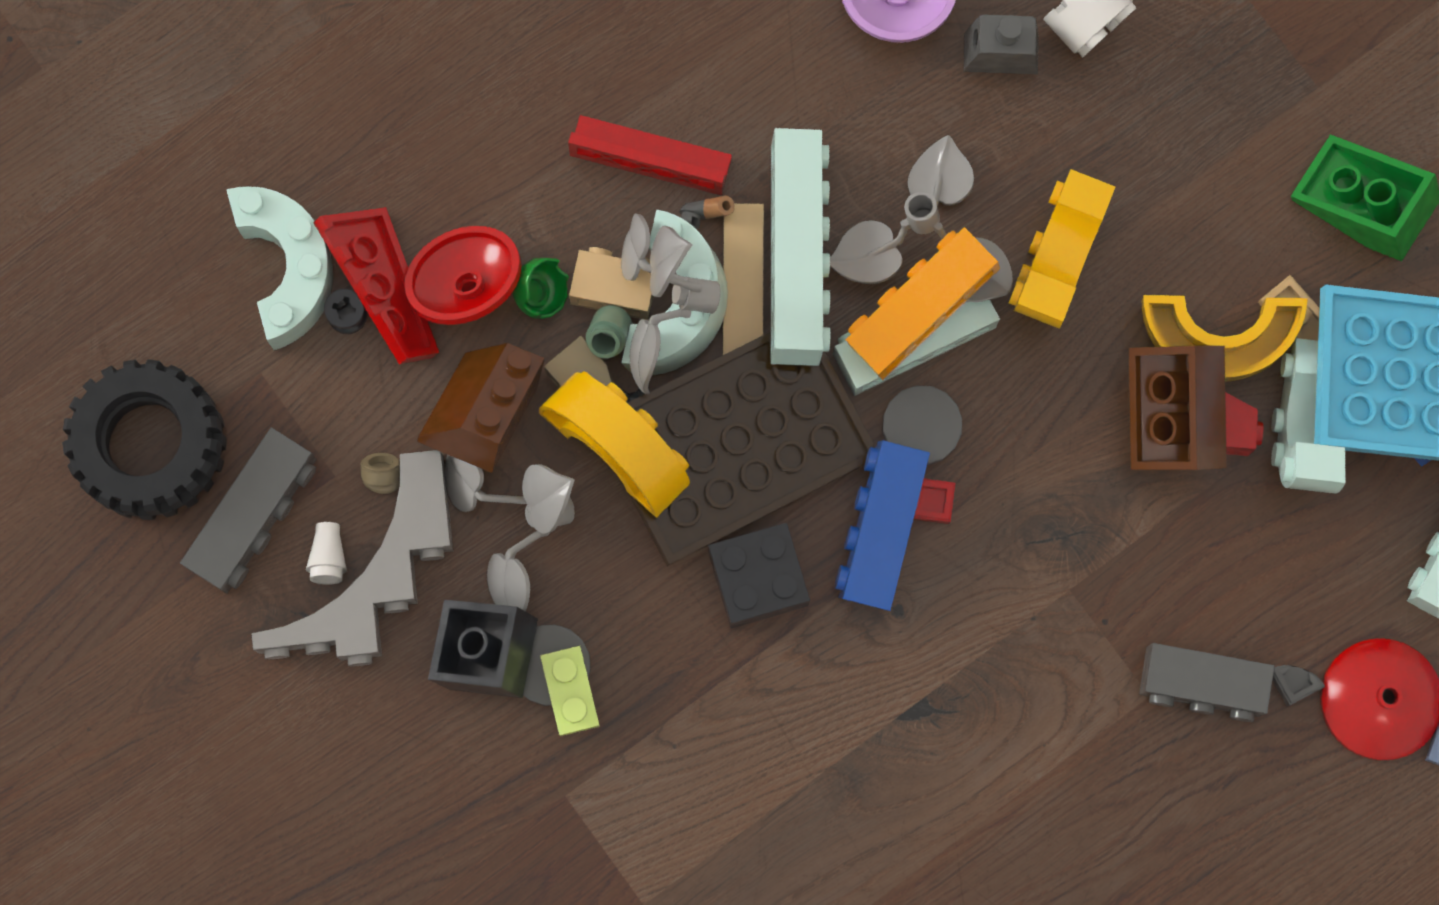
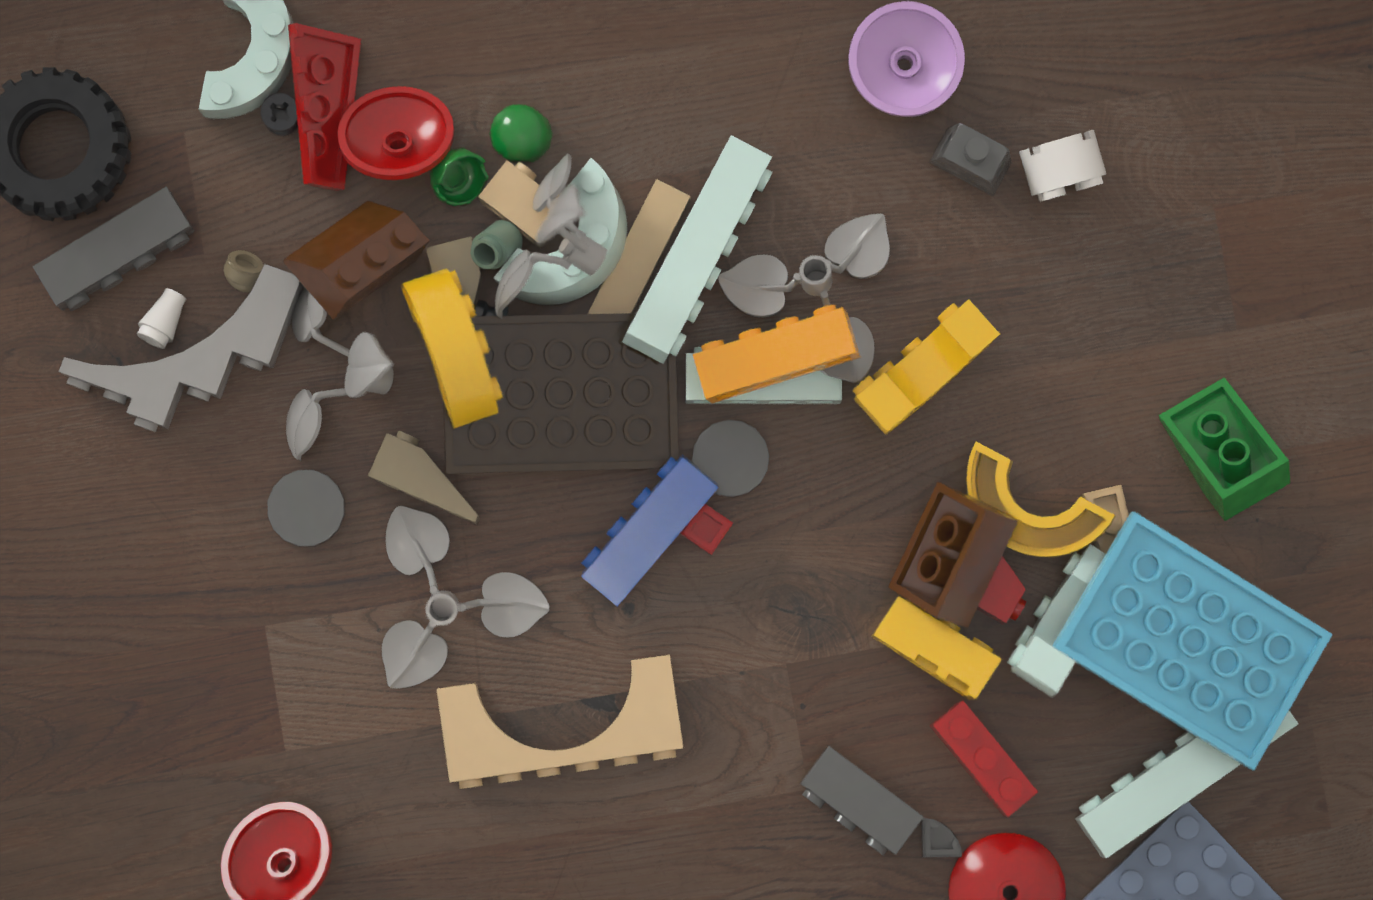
camera: 25 degrees right, 5 degrees up
black brick [428,600,538,698] -> none
yellowish green plate [540,646,600,736] -> none
red fence [568,115,732,196] -> none
arm [679,195,735,229] -> none
black brick [708,523,810,629] -> none
none -> dark tan slope [368,431,480,525]
none -> light grey plant [382,505,550,688]
none -> tan arch [437,655,683,789]
none -> green hair [489,104,553,162]
none -> yellow wedge [871,596,1001,700]
none -> red brick [929,700,1038,817]

